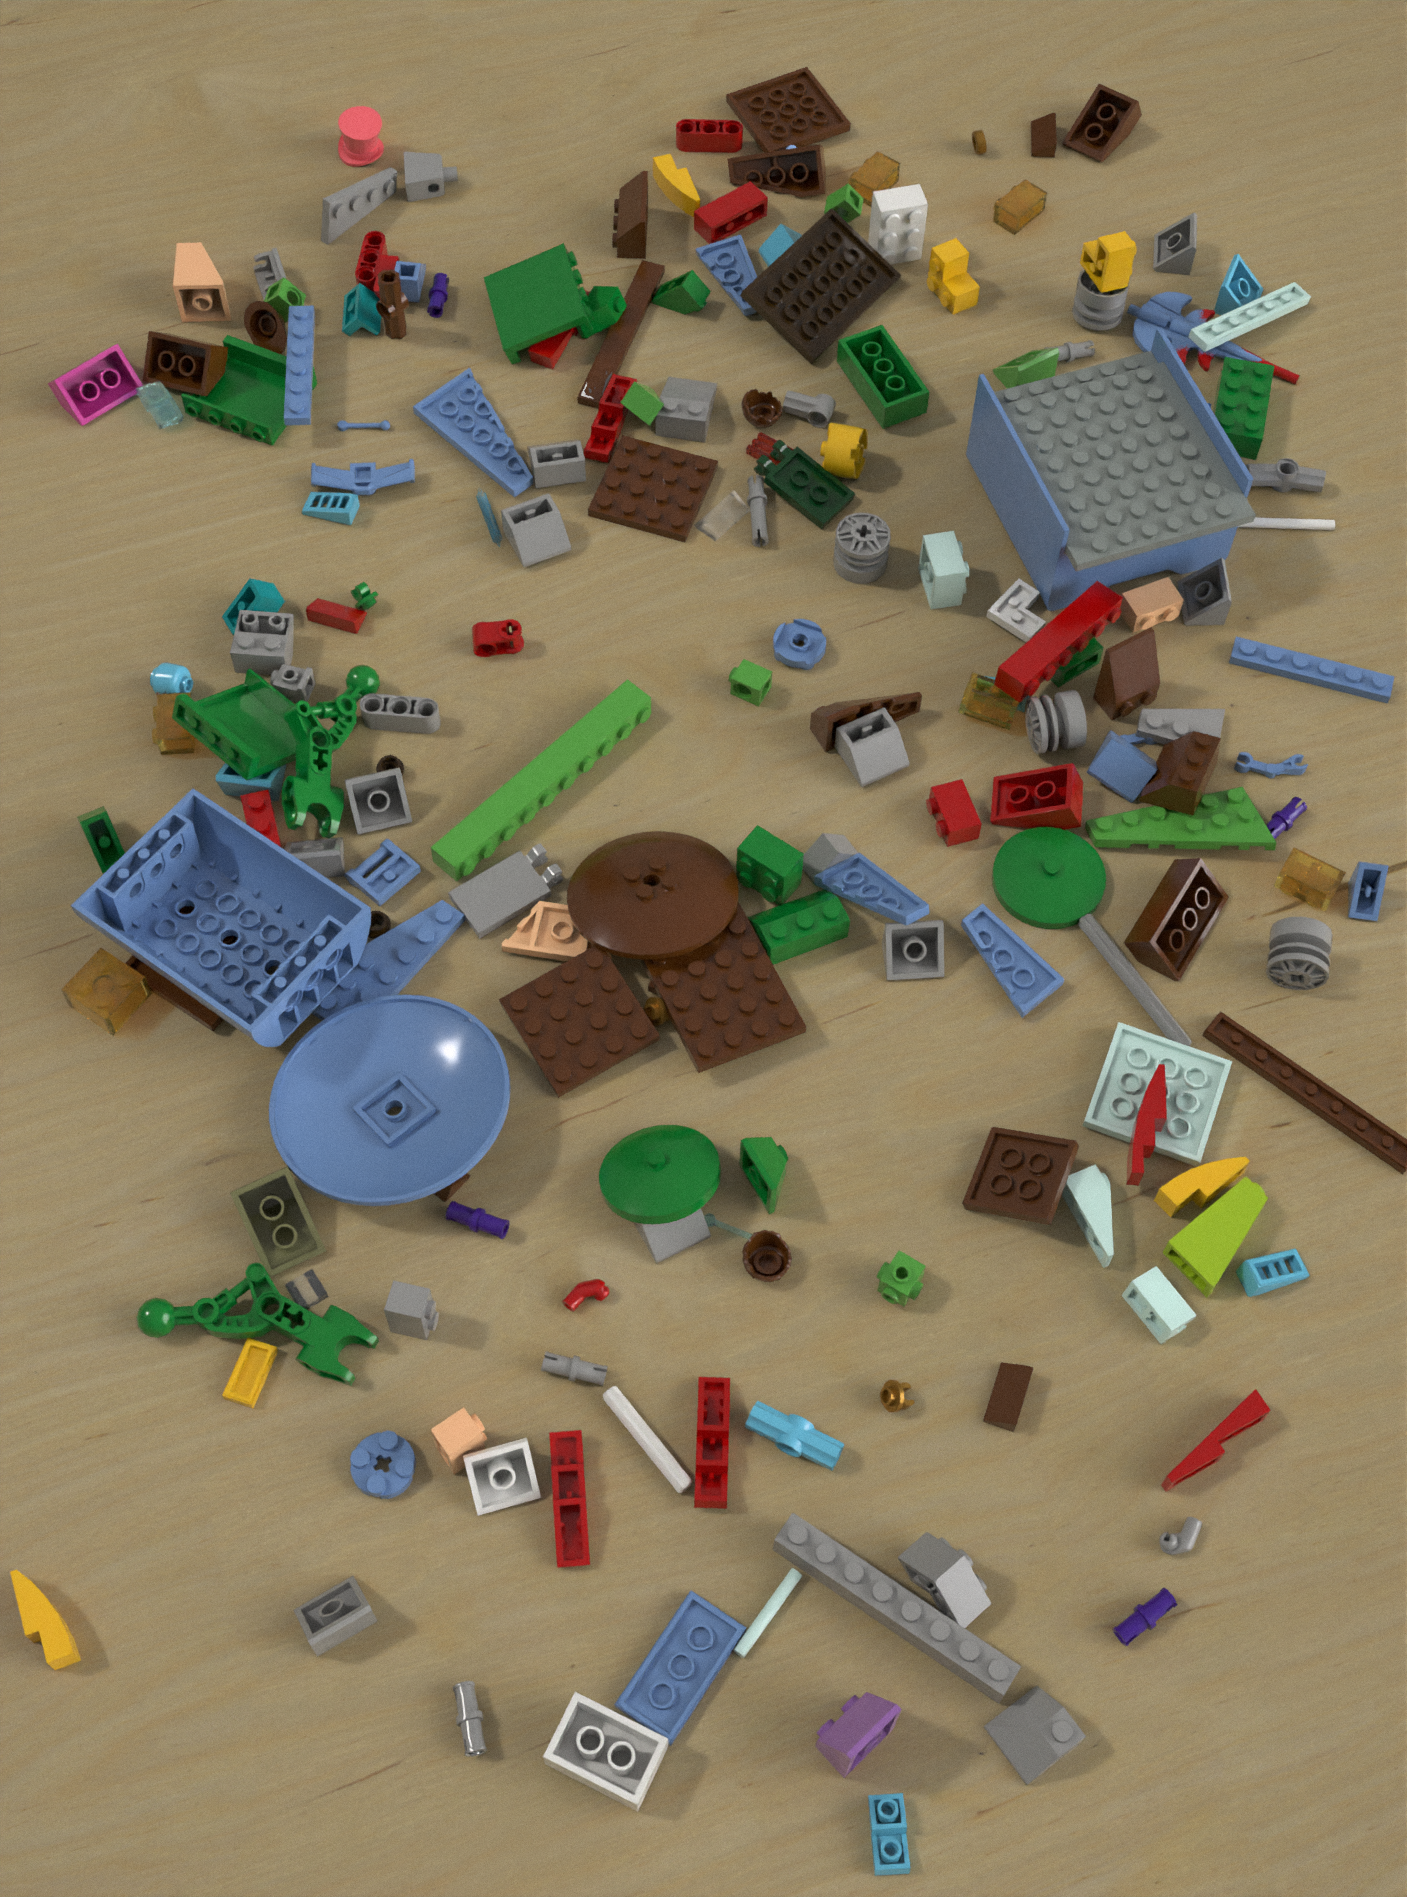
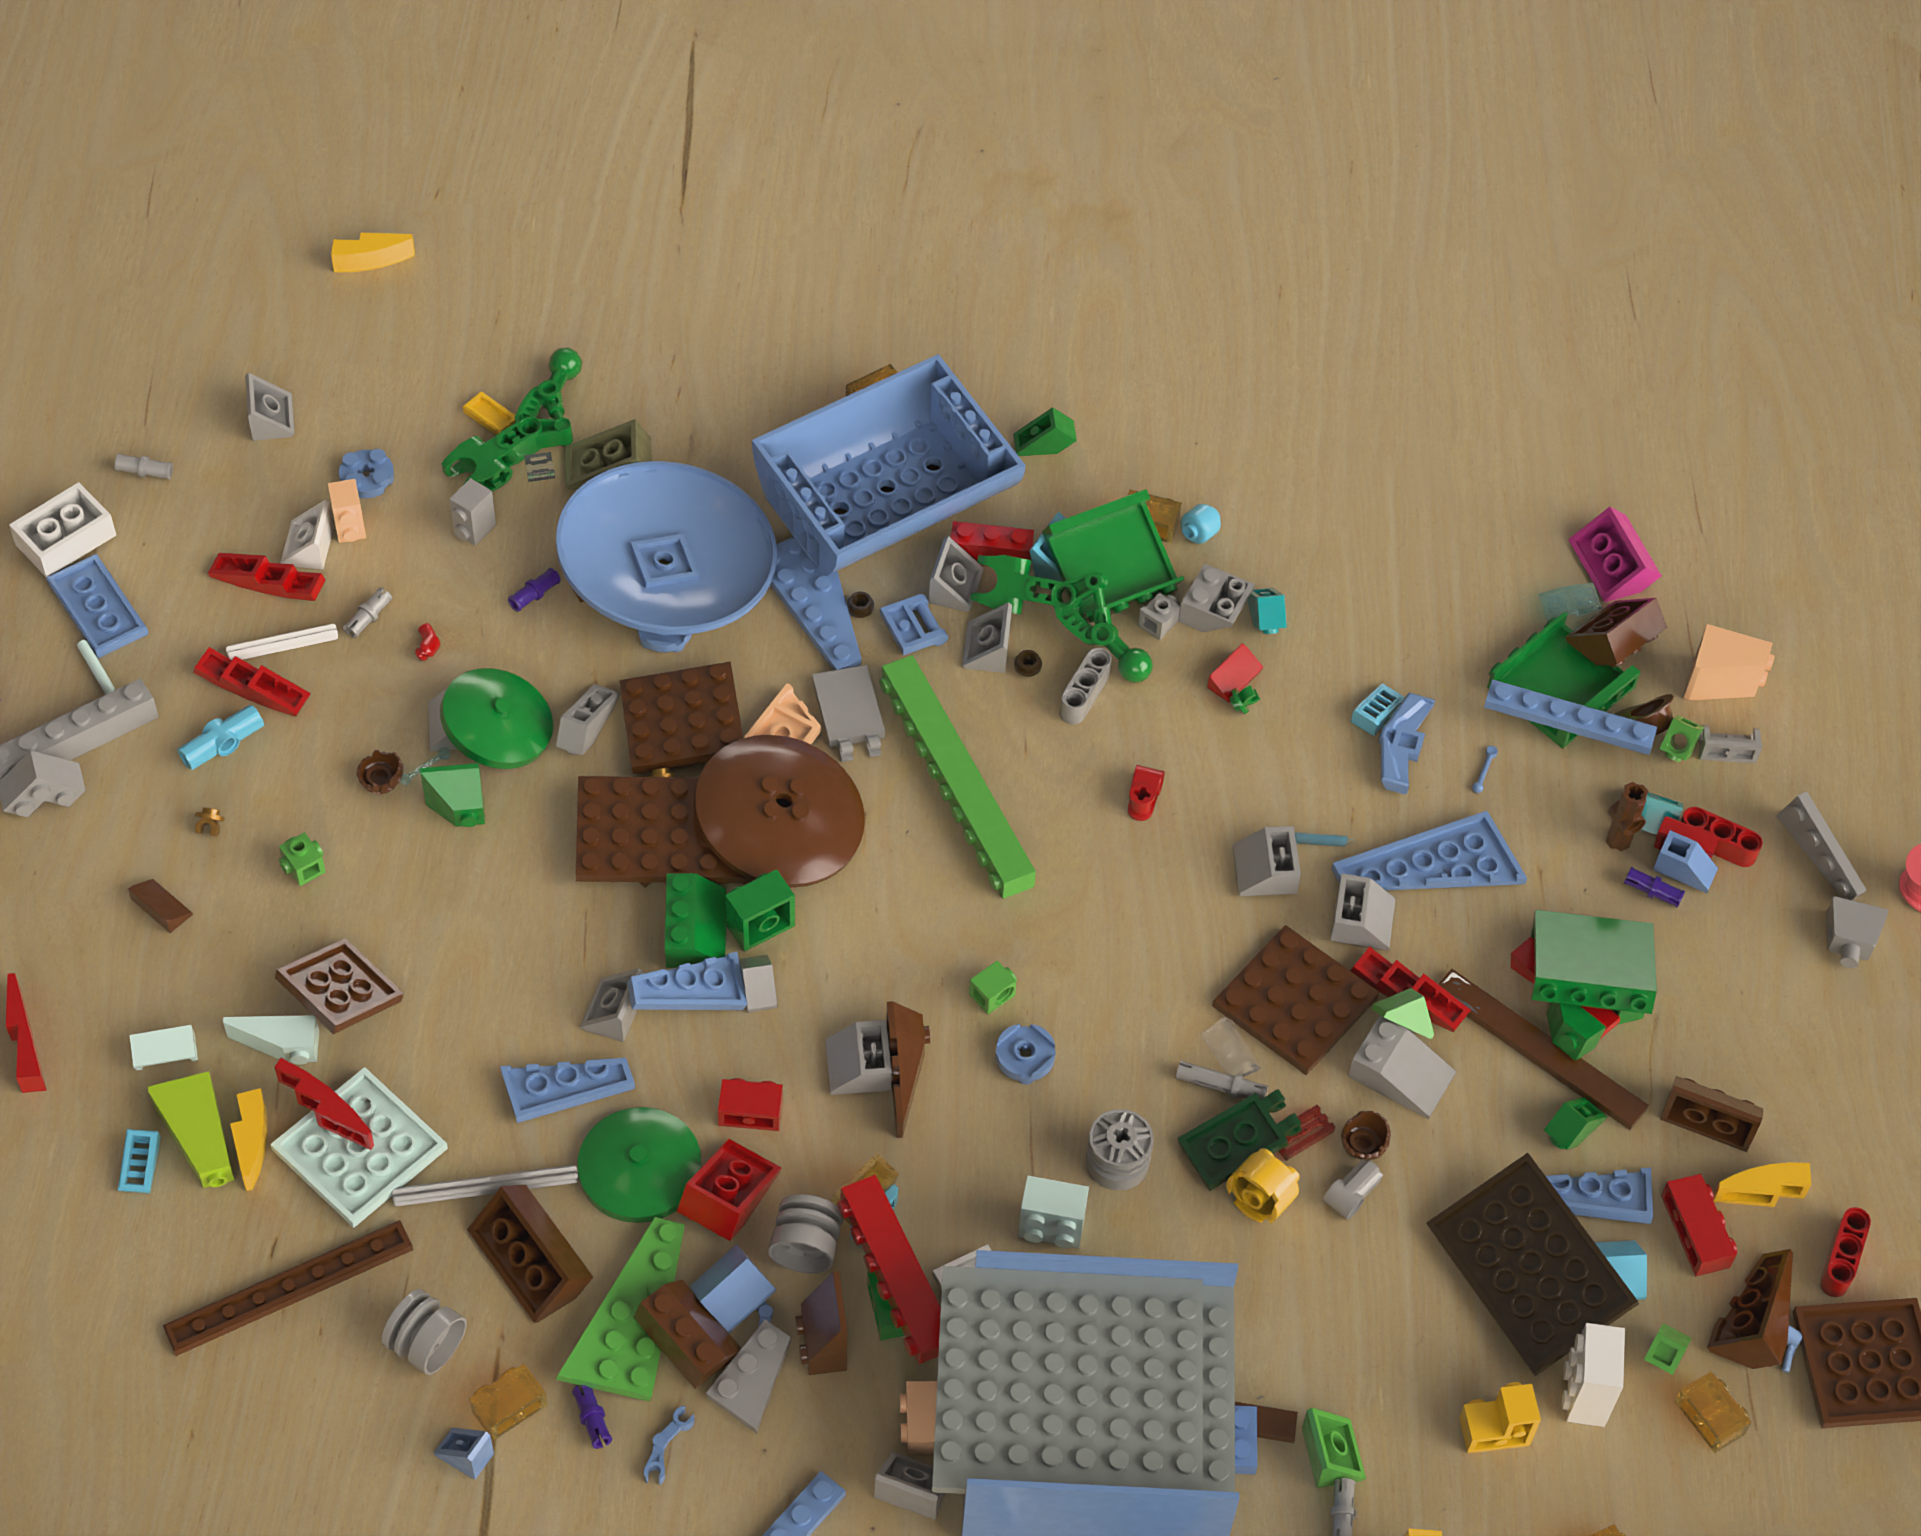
camera: 110 degrees right, 5 degrees down
green brick [837,325,930,429] -> none
none -> light grey slope [556,684,620,755]

